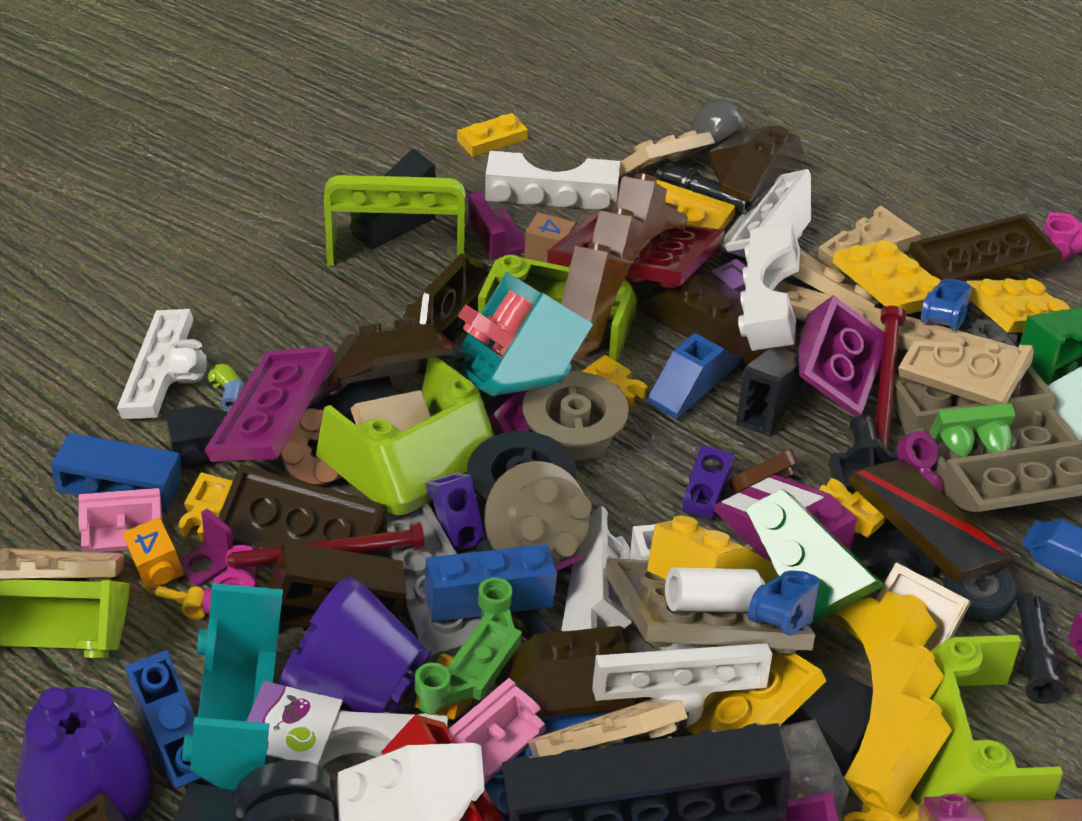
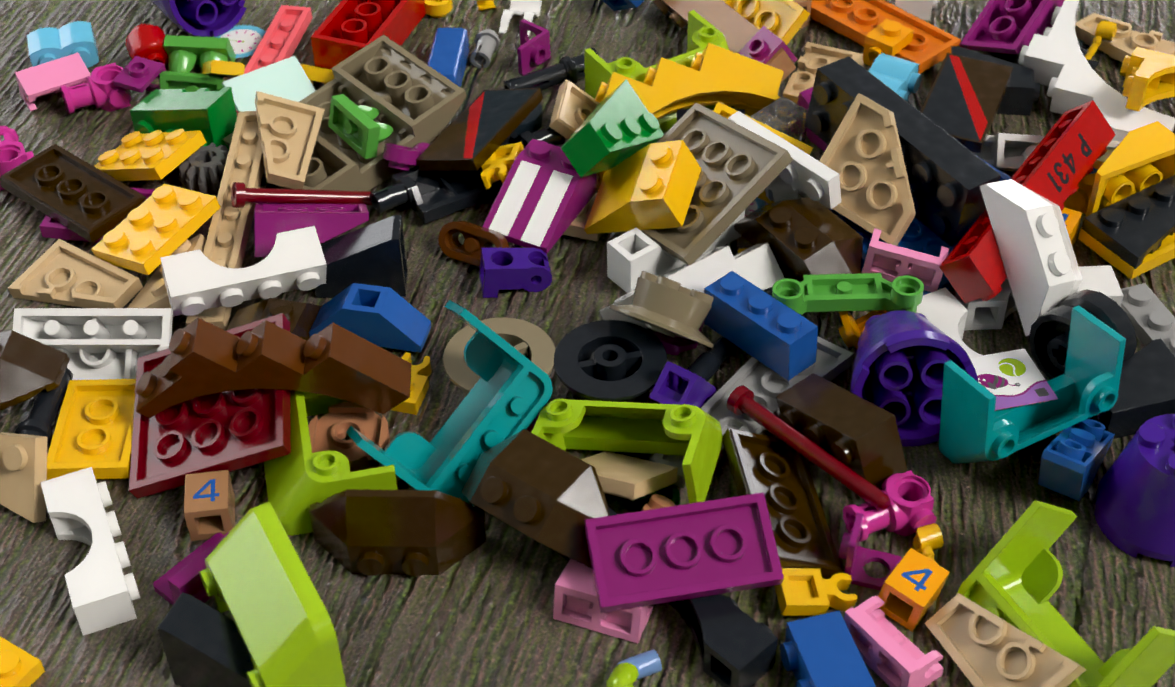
camera: 115 degrees left, 0 degrees up
coral plate [458,290,533,356] -> none
white brick [665,567,765,612] -> none
blue piece [748,570,820,636] -> none
blue piece [921,279,972,332] -> none

